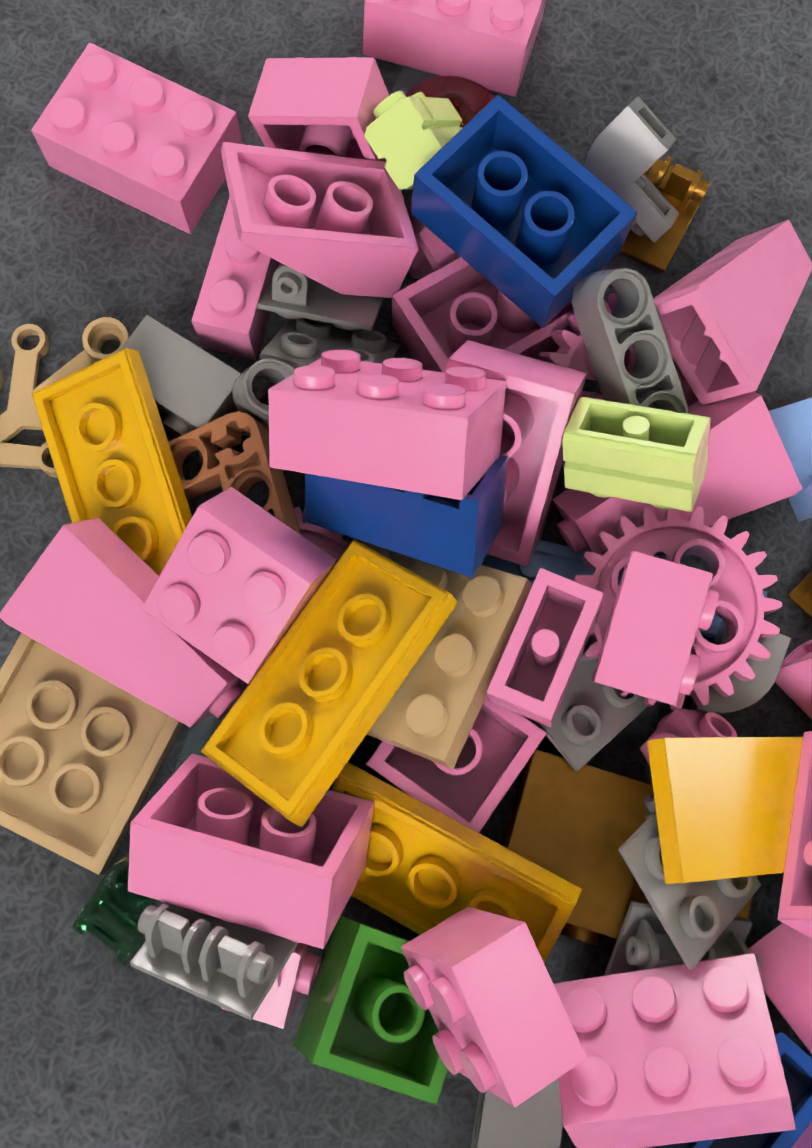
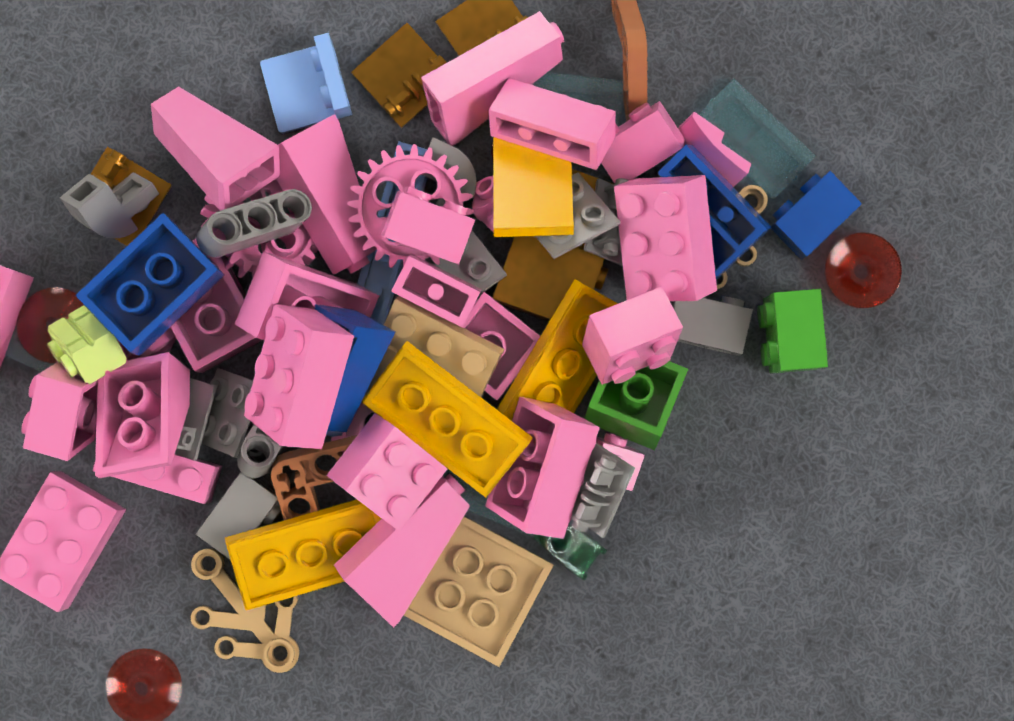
camera: 85 degrees left, 10 degrees up
yellowish green brick [562,397,711,512] -> none

